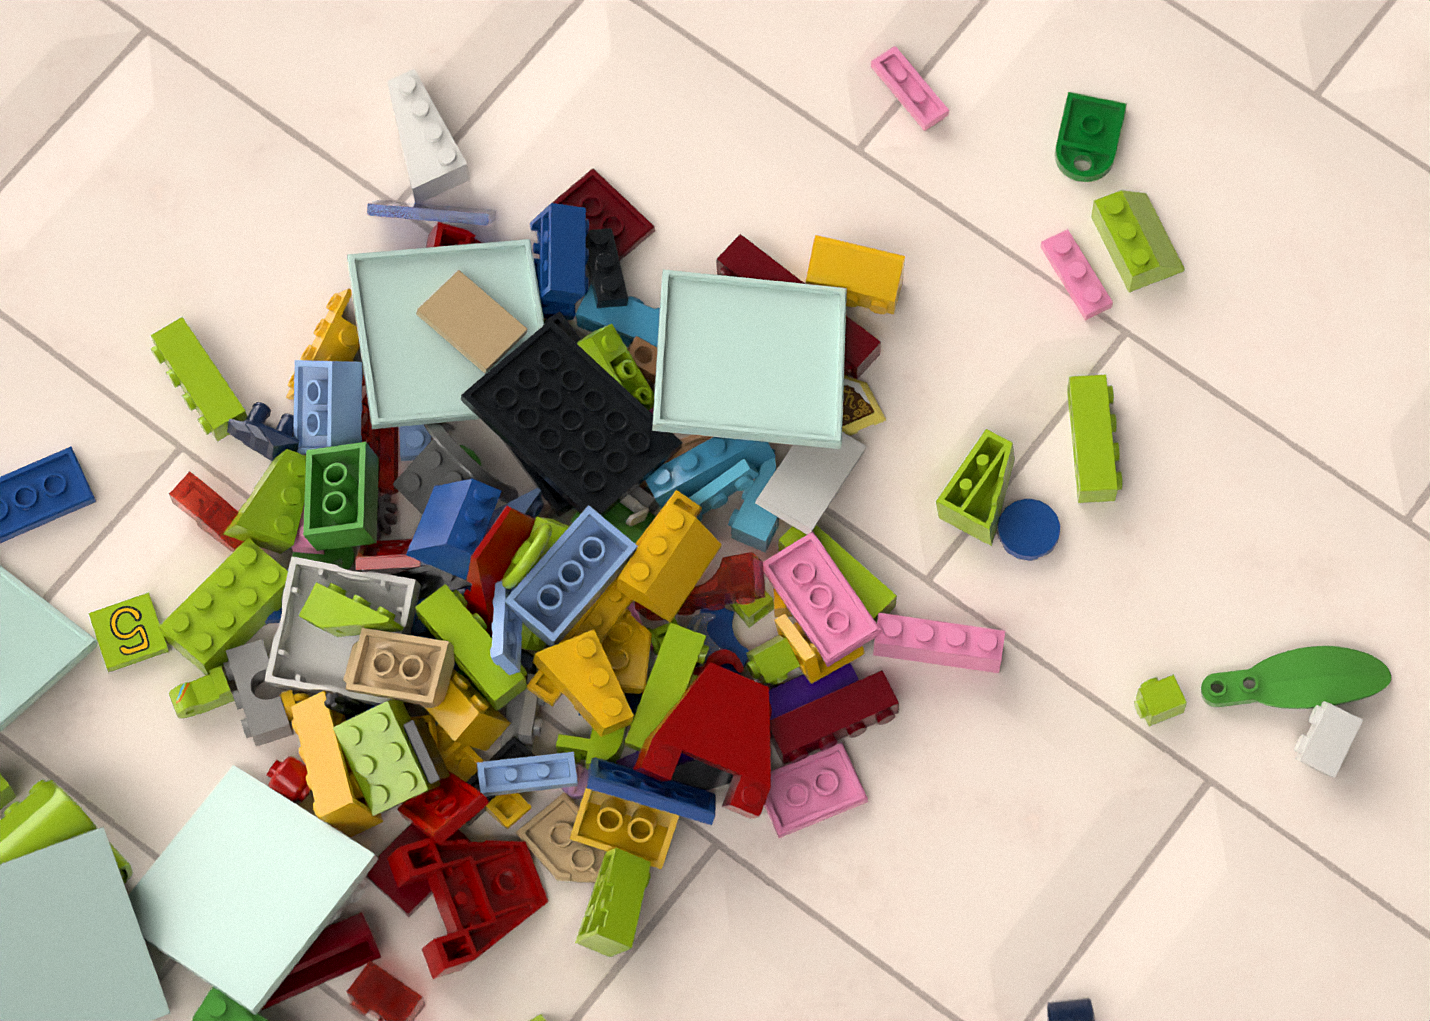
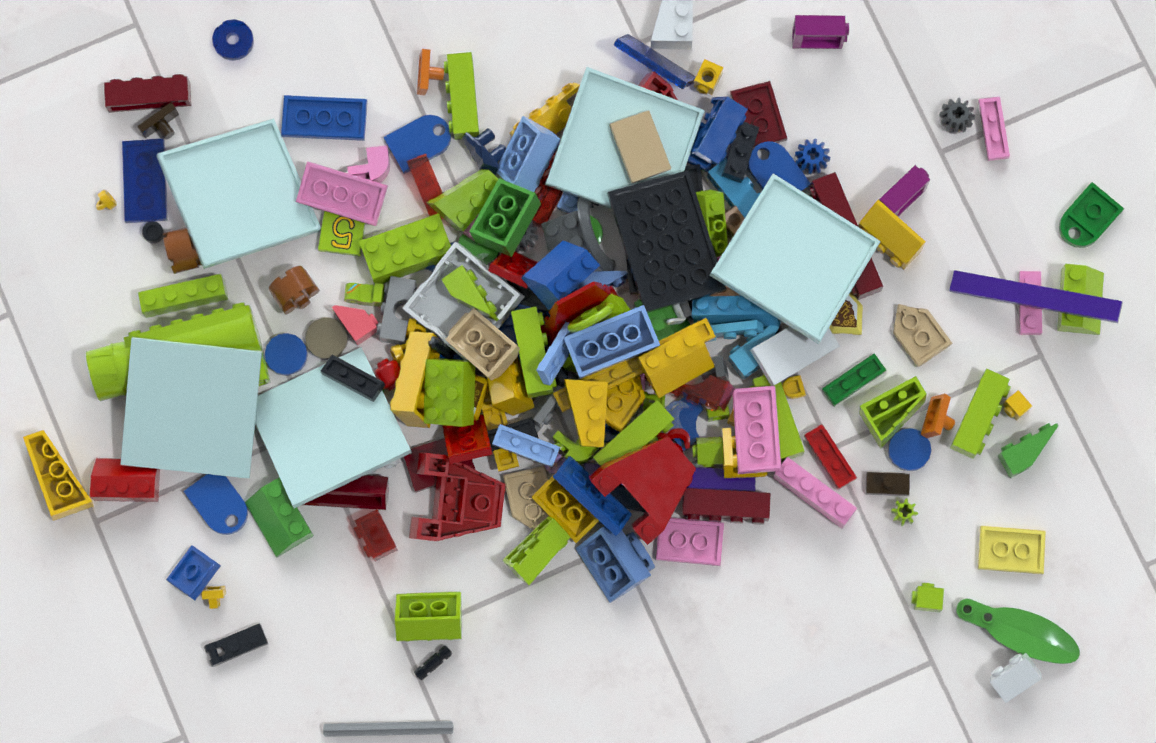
camera: 30 degrees right, 10 degrees up
black tile [403,717,450,784] -> none
none -> blue tile [265,333,308,376]
none -> dark orange brick [268,266,320,314]
none -> bright pink tile [296,161,388,226]
none -> dark tan tile [306,318,348,360]
none -> black tile [321,354,385,402]
none -> coral slope [332,305,378,346]
none -> bright pink brick [347,145,390,183]
none -> blue tile [384,115,451,174]
none -> yellow tile [390,344,406,365]
none -> orange tile [417,49,444,95]
none -> medium blue slope [575,526,651,603]
none -> medium blue tile [626,532,655,571]
none -> yellow brick [693,59,724,95]
none -> dark grey tile [702,355,730,385]
none -> blue tile [748,141,811,191]
none -> yellow tile [782,375,806,399]
none -> magenta window [792,15,849,49]
none -> blue gear [795,138,831,175]
none -> red plate [804,424,857,490]
none -> green tile [822,353,887,407]
none -> dark brown tile [866,472,910,496]
none -> magenta window [879,165,930,217]
none -> lime gear [891,498,918,526]
none -> tan tile [893,304,953,367]
none -> orange tile [921,393,955,438]
none -> dark grey gear [939,97,975,134]
none -> dark purple tile [949,270,1123,323]
none -> light yellow tile [978,526,1046,575]
none -> bright green slope [998,423,1058,479]
none -> yellow plate [1003,390,1032,421]

